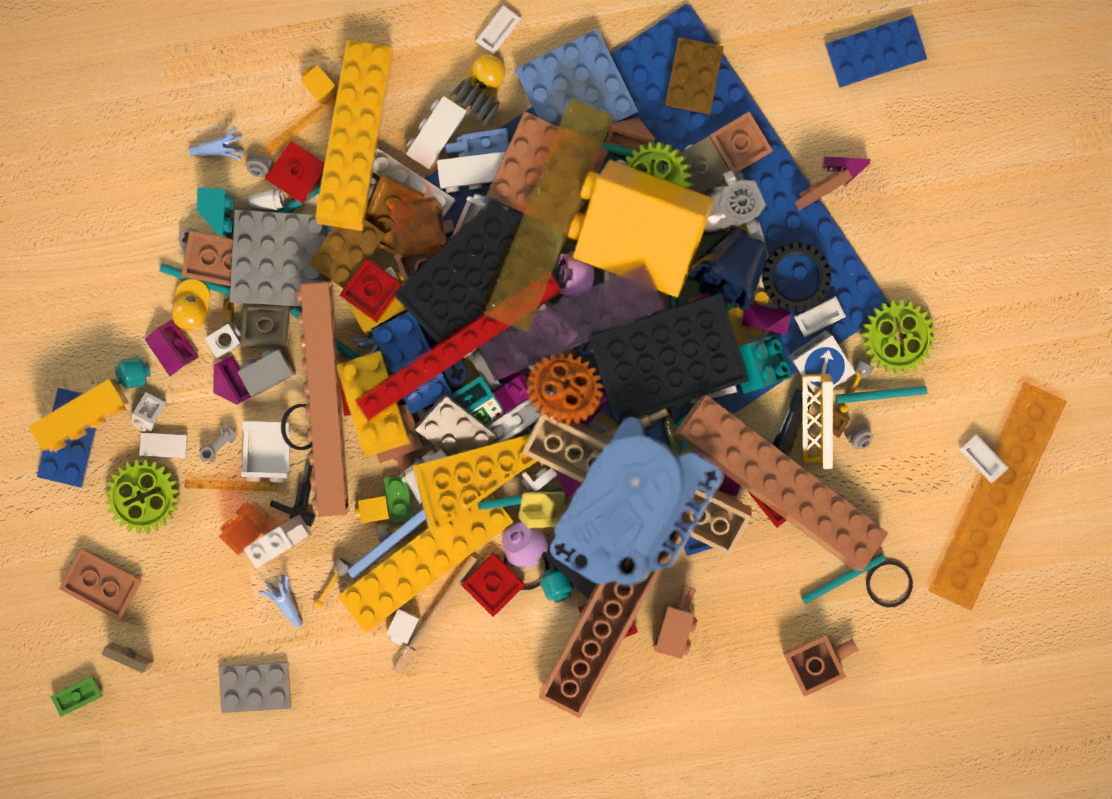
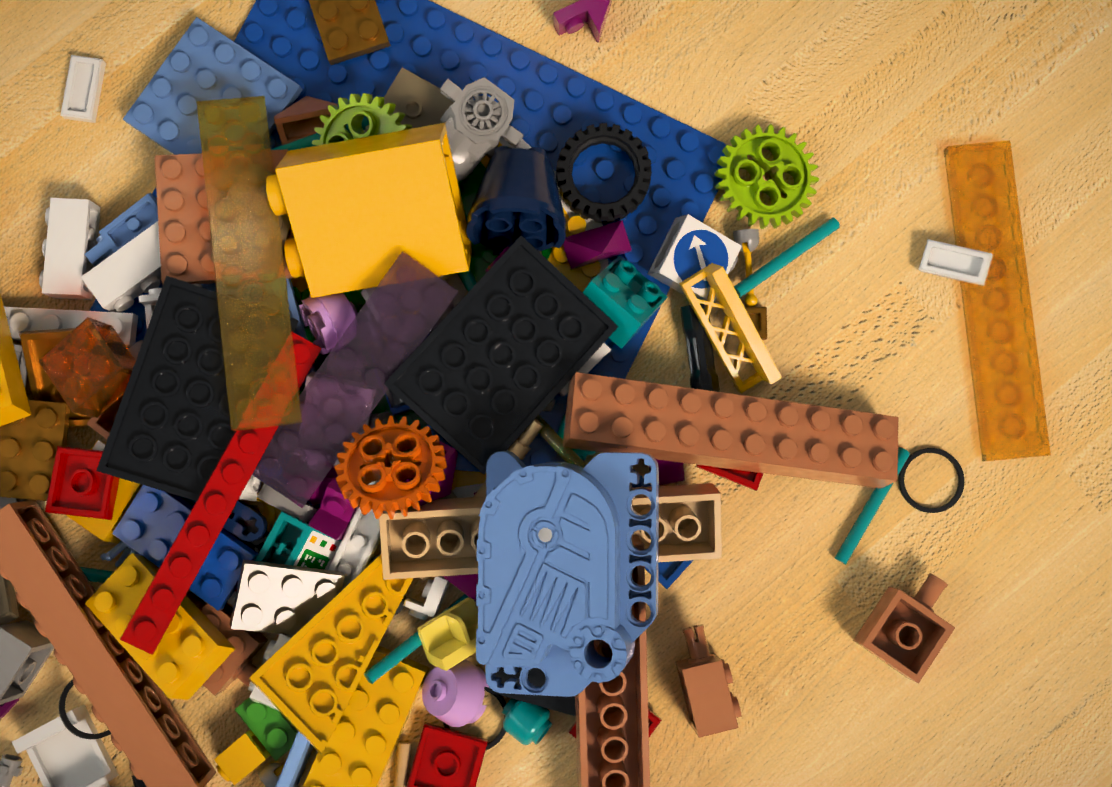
camera: 25 degrees left, 5 degrees down
dark grey piece [450,76,500,127] -> none
yellow cap [465,54,506,100] -> none
nougat plate [709,112,773,174] -> none
white tile [794,296,846,337] -> none
nougat plate [795,170,853,211] -> none
light grey plate [845,423,873,449] -> none

